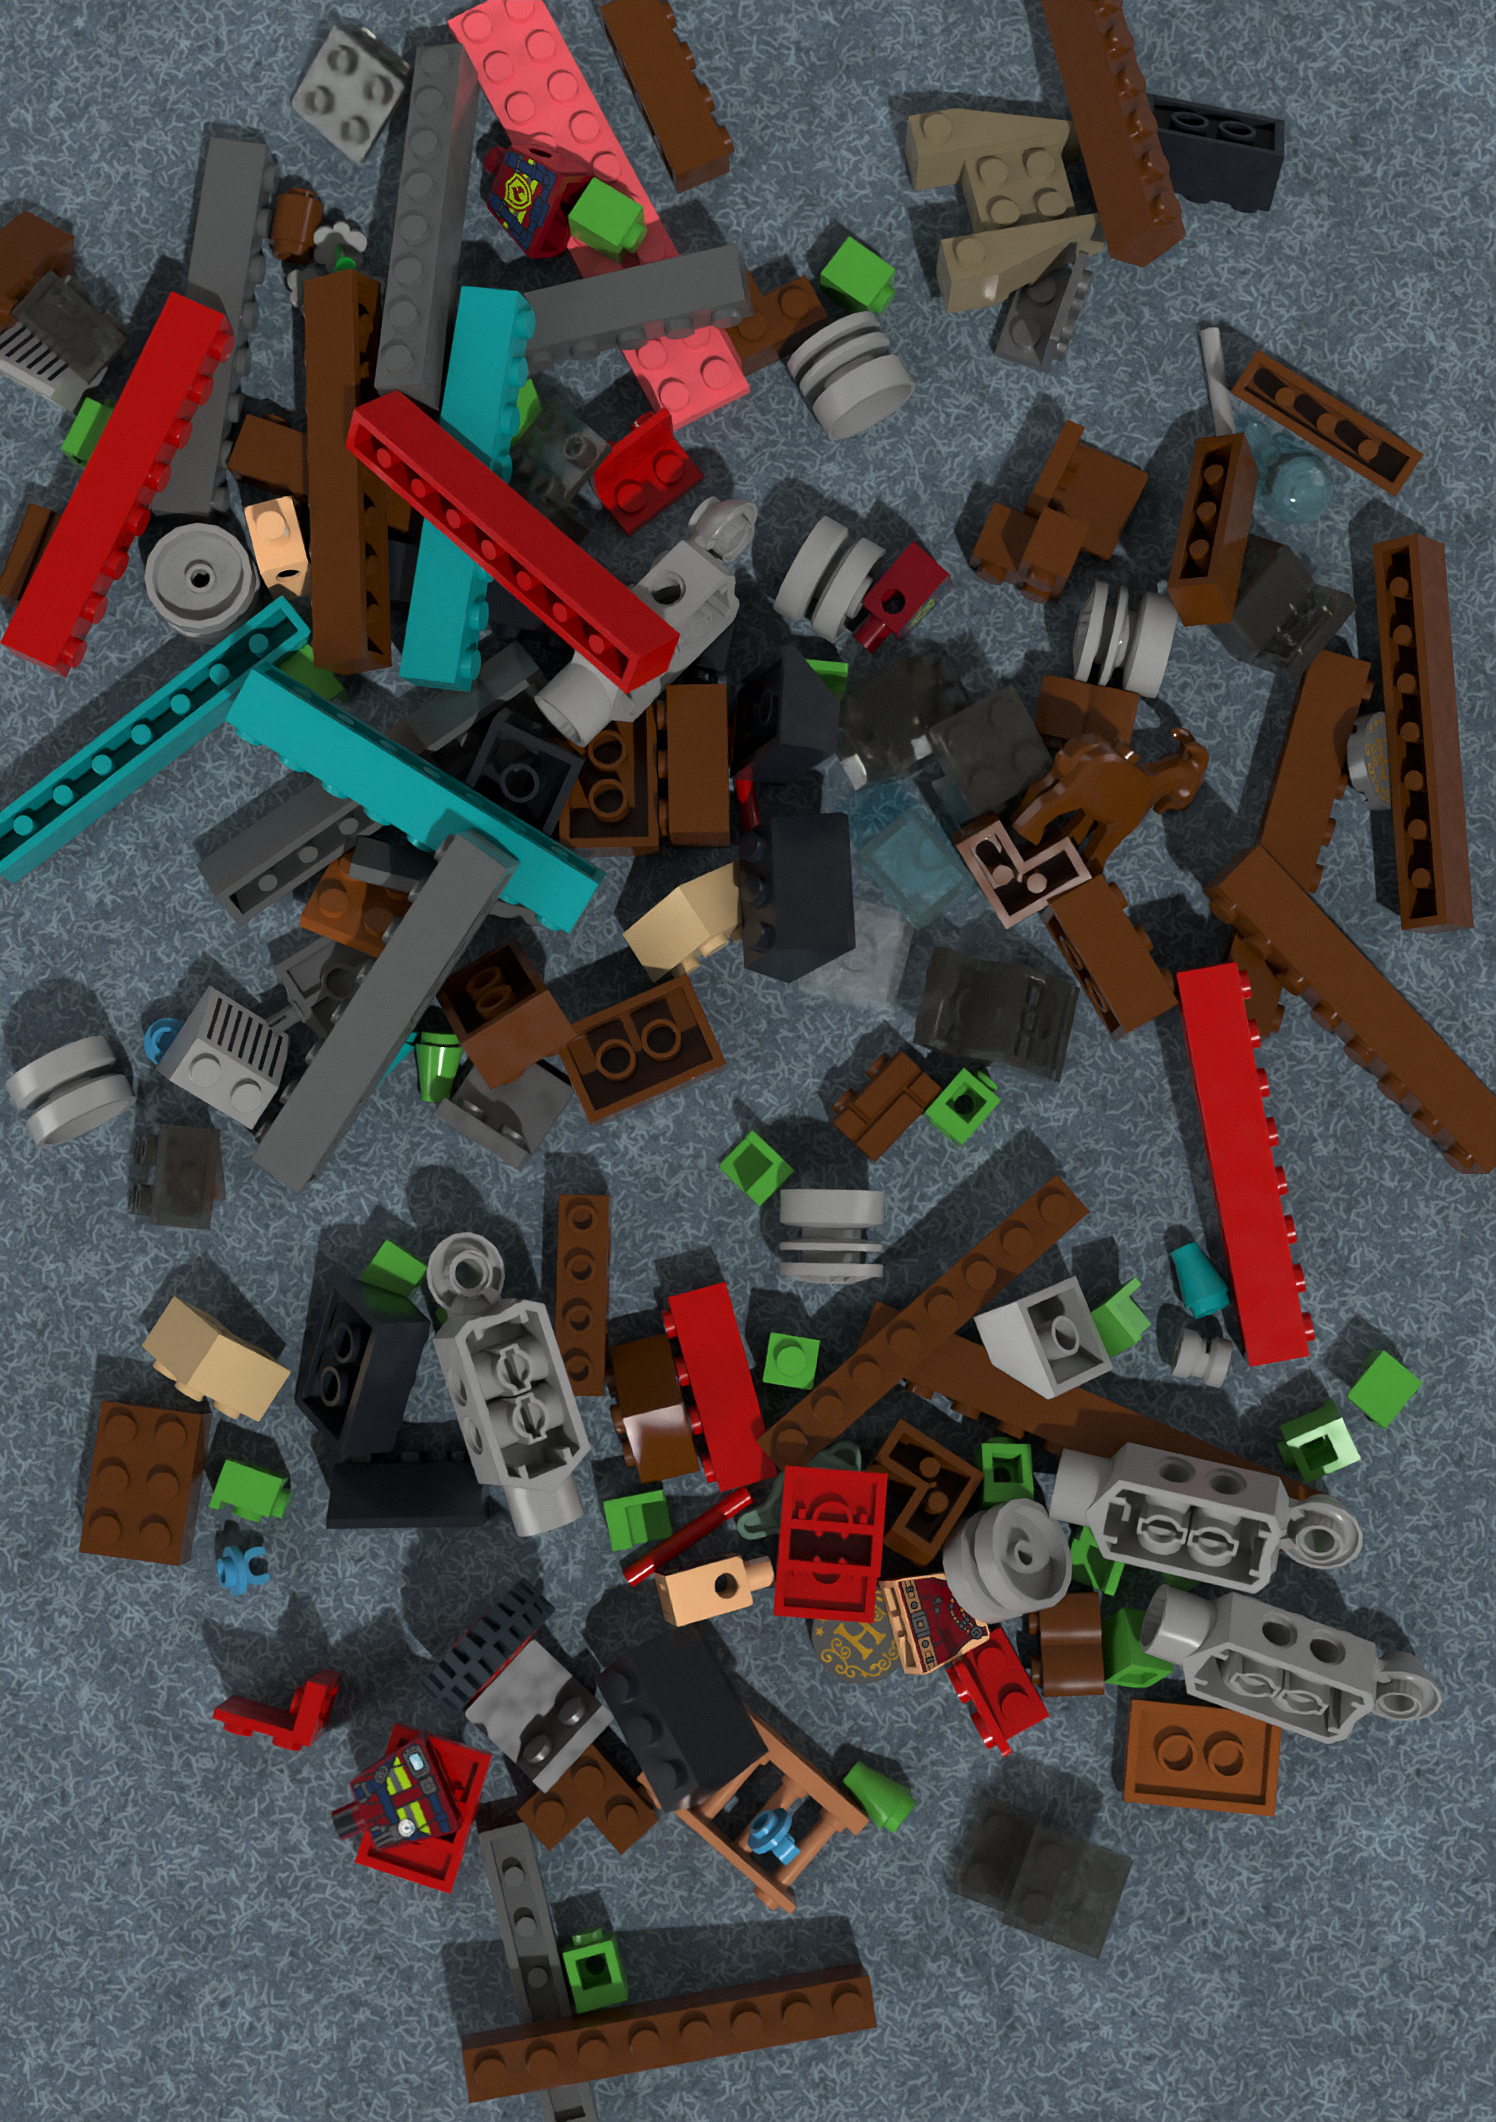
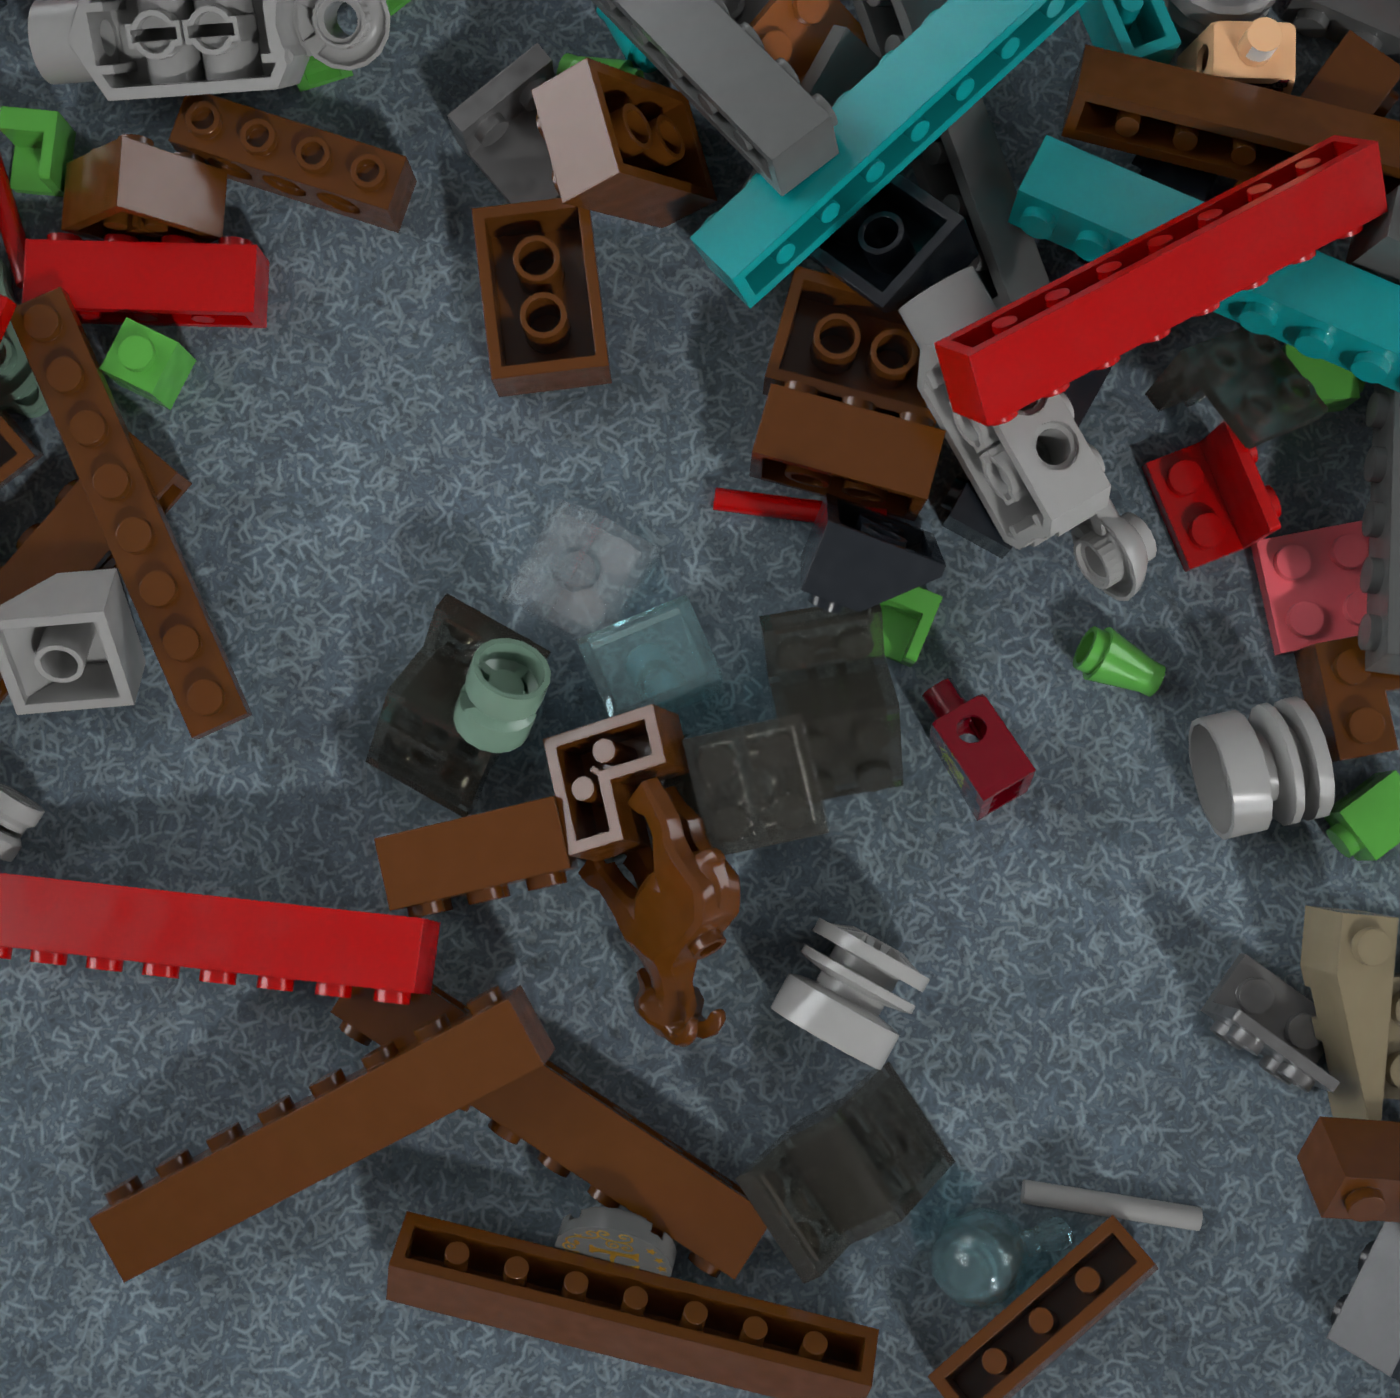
camera: 105 degrees right, 0 degrees up
bright green panel [277,644,350,704] -> none
tan brick [622,860,743,983] -> none
bright green panel [720,1129,794,1208] -> none
black slope [738,812,856,983] -> none
light grey wheel [773,516,886,643] -> none
light grey wheel [779,1189,884,1284] -> none
reddish brown brick [831,1050,943,1164] -> none
bright green brick [922,1068,1001,1147] -> none
reddish brown brick [969,502,1090,604] -> none
reddish brown bracket [1024,419,1148,561] -> none
reddish brown brick [1030,675,1140,751] -> none
bright green panel [1090,1276,1151,1358] -> none
reddish brown brick [1167,433,1259,627] -> none
teal cone [1170,1242,1231,1319] -> none
none -> sand green wheel [453,638,551,753]
none -> bright green cone [1073,626,1166,697]

